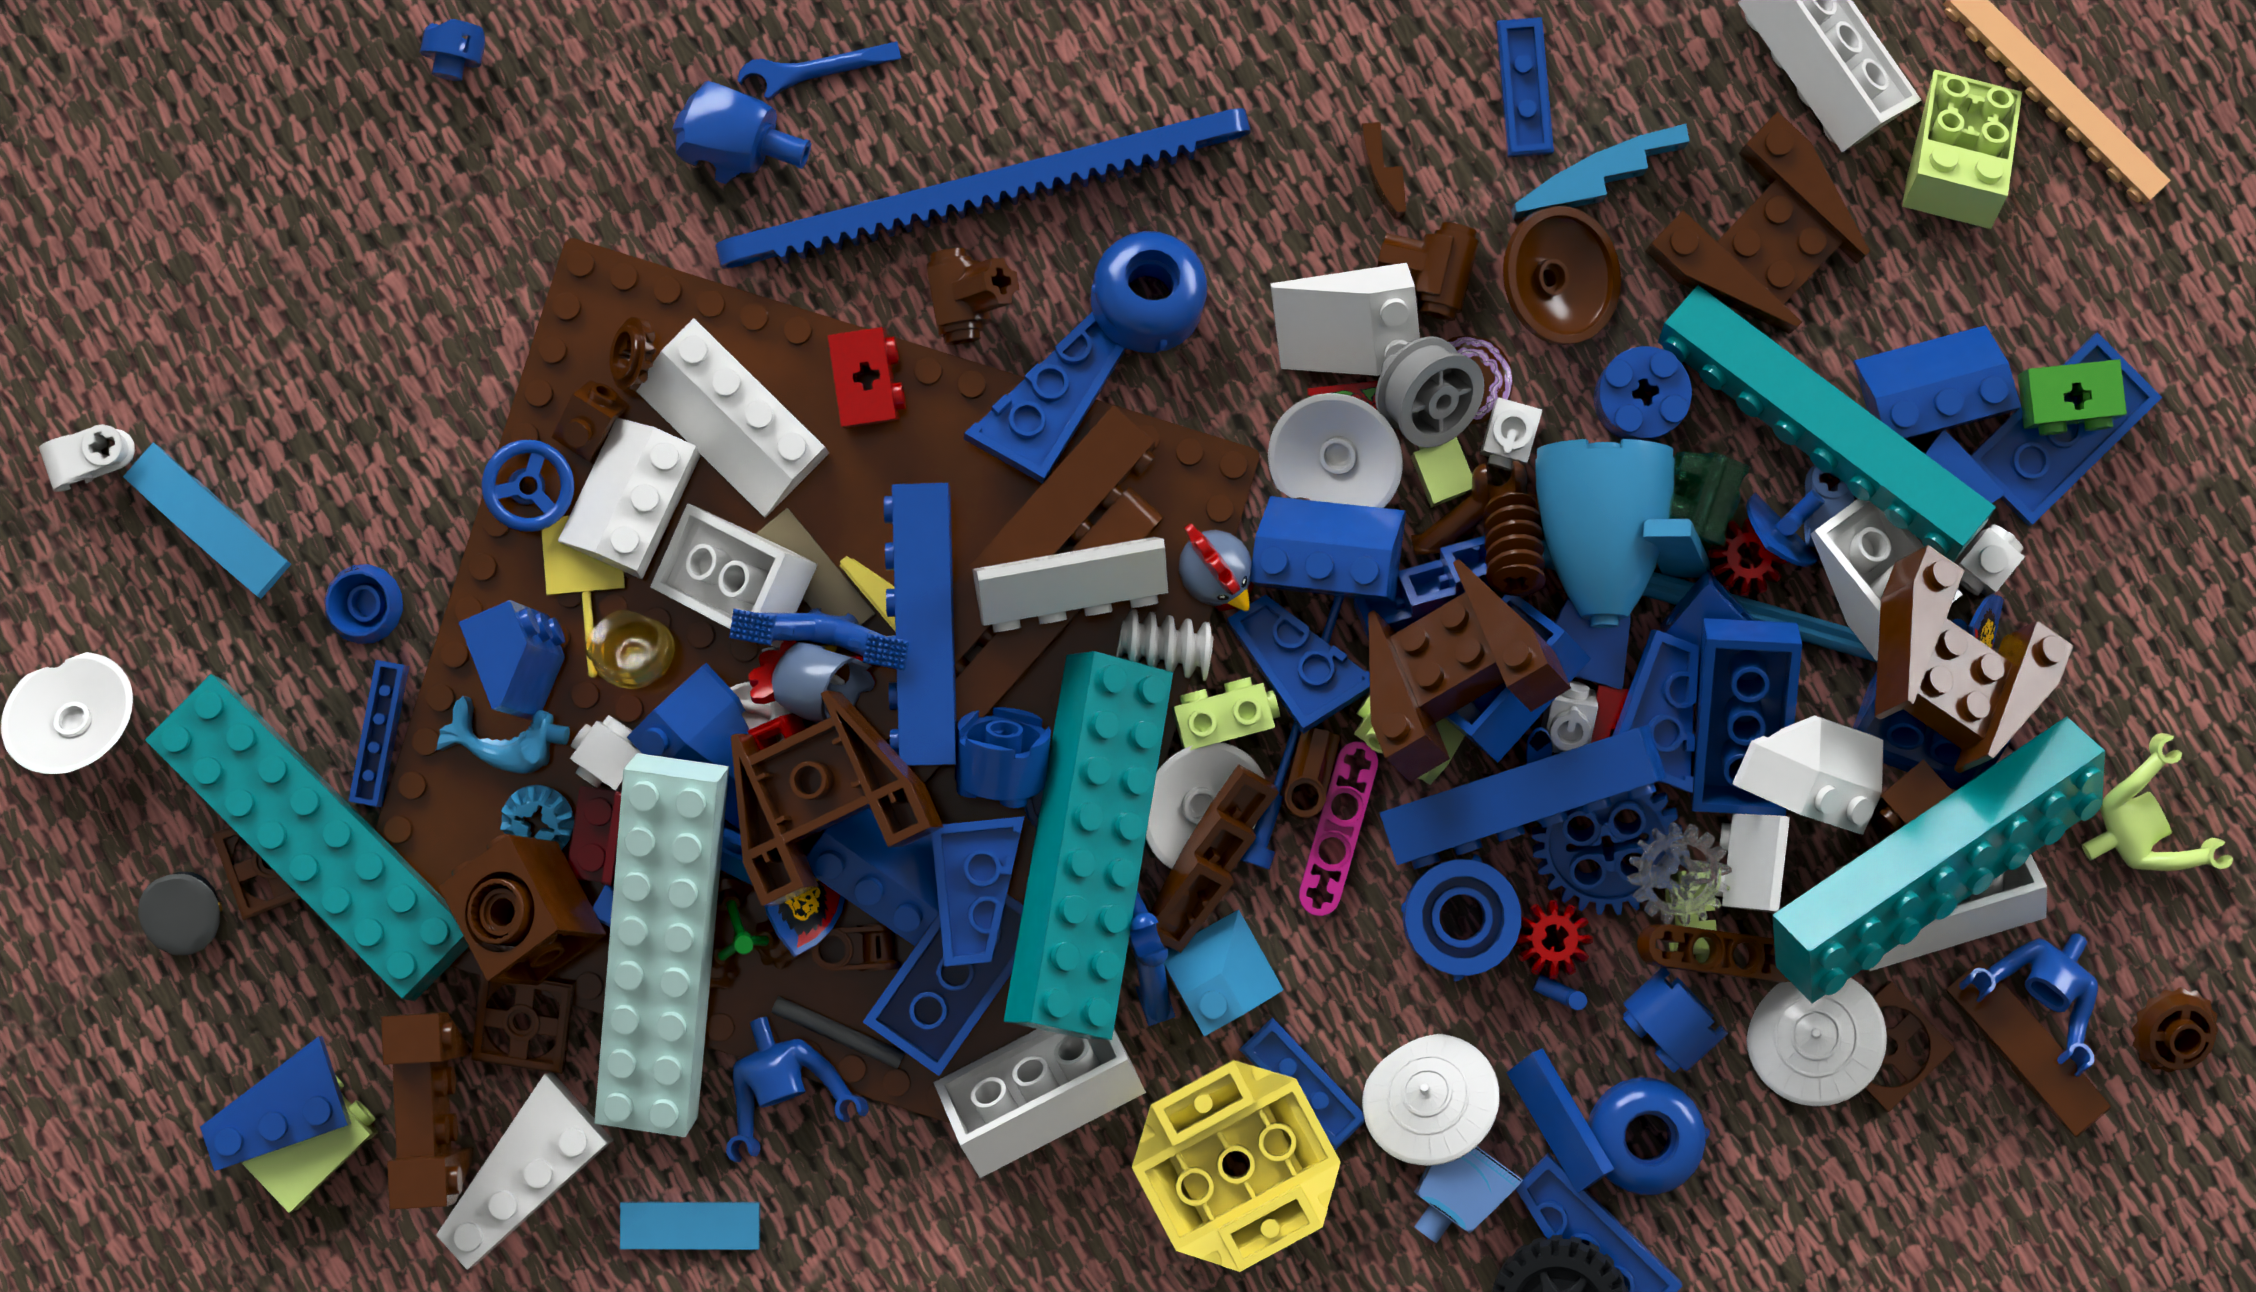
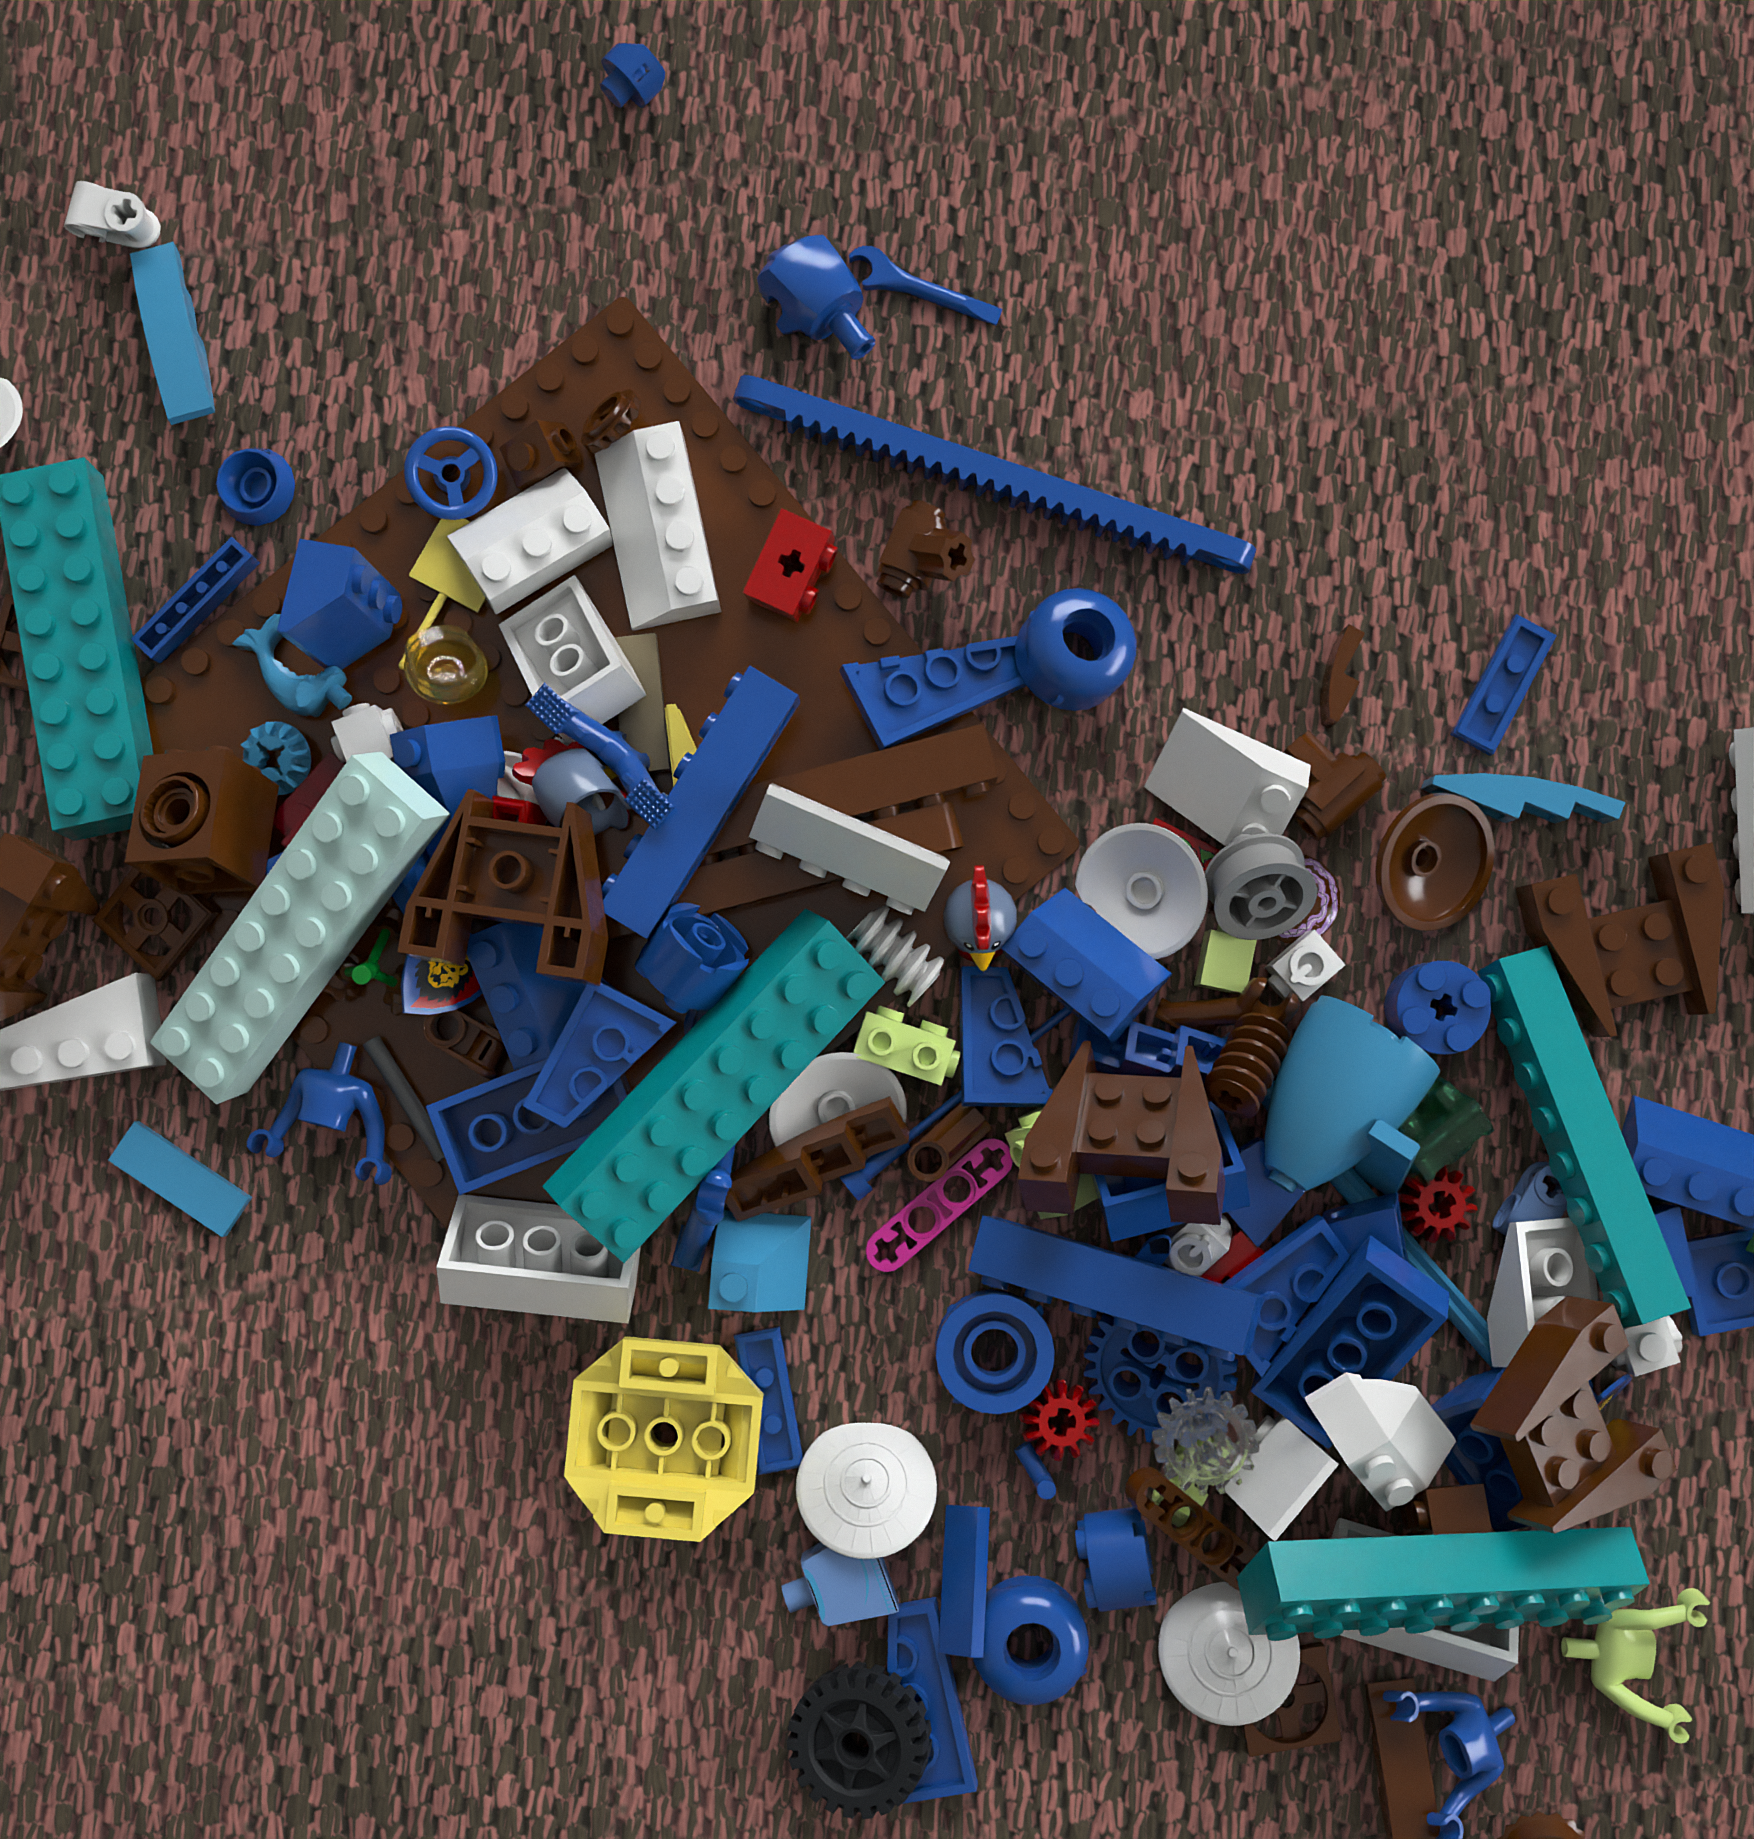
camera: 30 degrees right, 0 degrees up
blue shield [1746,490,1825,567] -> none

